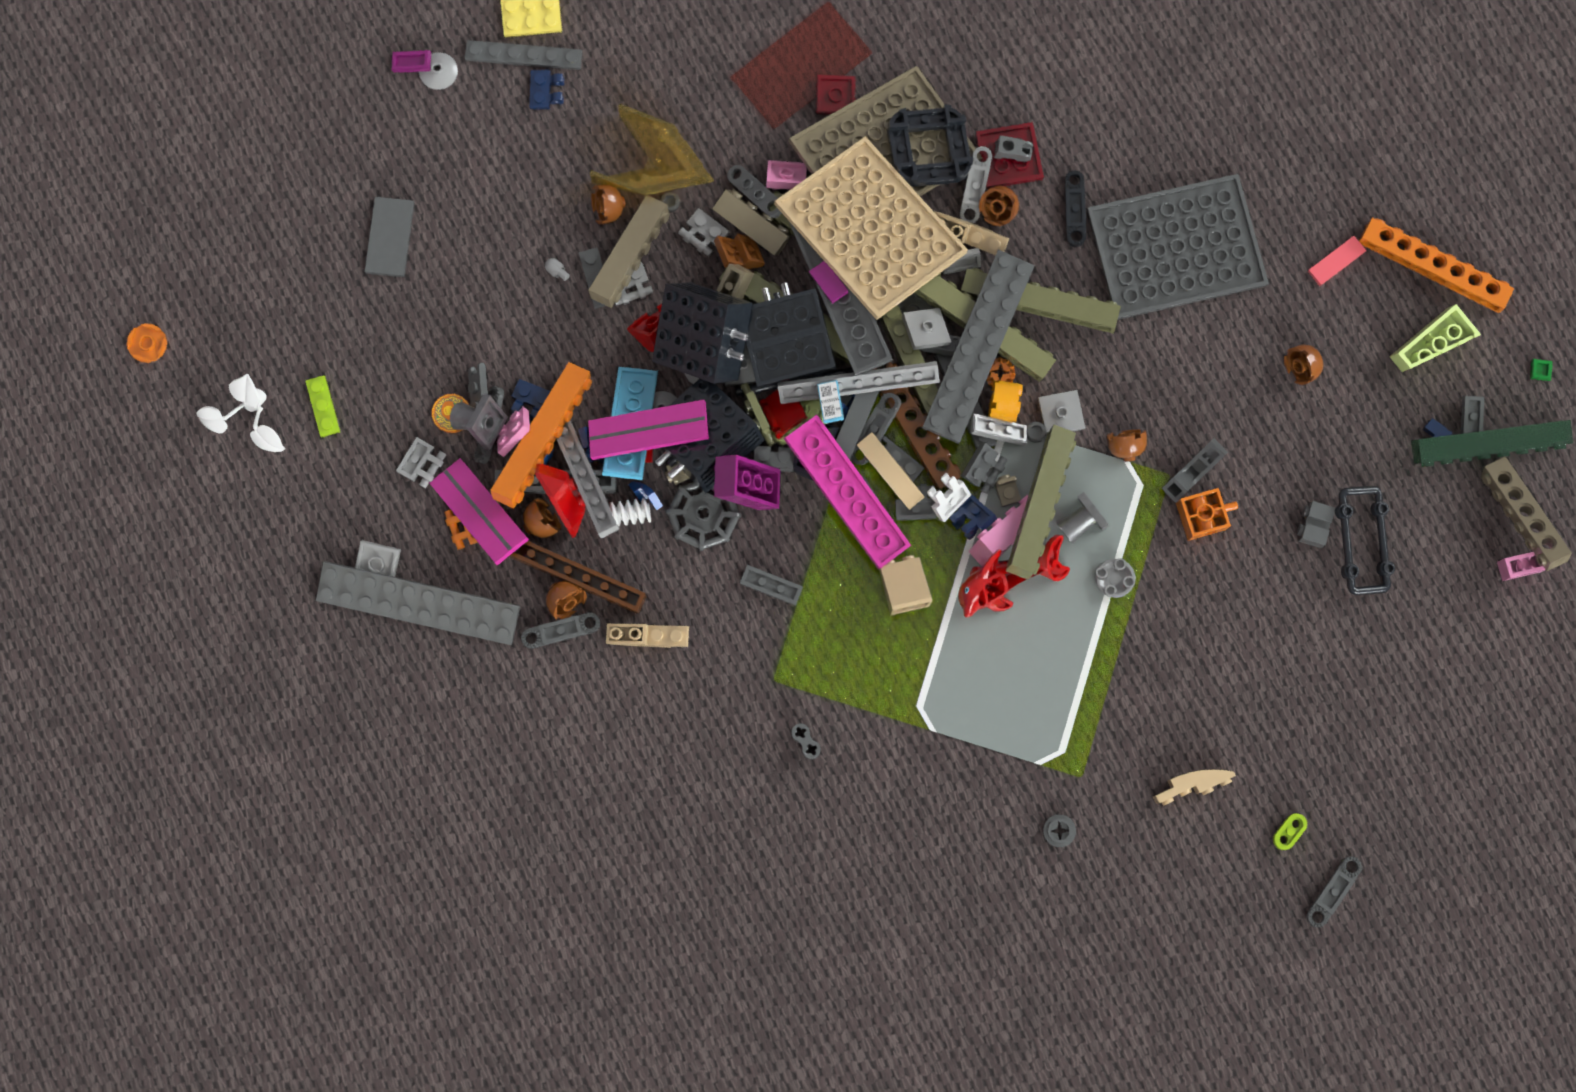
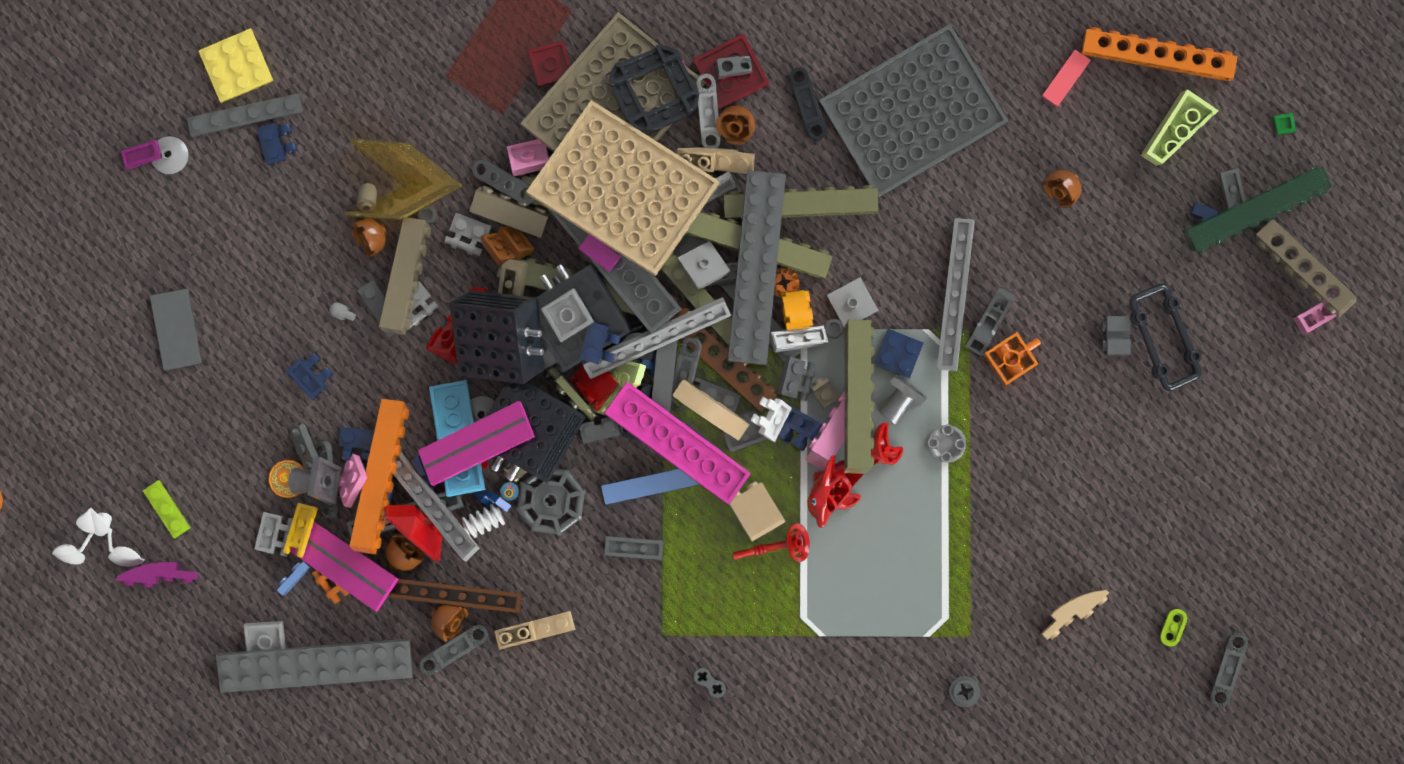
camera: 10 degrees left, 5 degrees up
magenta brick [714,455,780,510] -> none
tile [817,380,844,424] -> none
dark orange cylinder [1107,429,1147,462] -> none
none -> magenta slope [117,562,198,587]
none -> medium blue plate [277,562,311,595]
none -> yellow hinge [283,503,318,558]
none -> dark blue plate [286,354,334,400]
none -> dark tan brick [357,183,377,212]
none -> tile [500,482,519,501]
none -> light grey plate [541,288,594,342]
none -> dark blue plate [580,322,621,364]
none -> medium blue tile [601,469,699,505]
none -> red dish [732,523,810,562]
none -> dark blue plate [874,329,924,379]
none -> light grey plate [937,218,975,371]

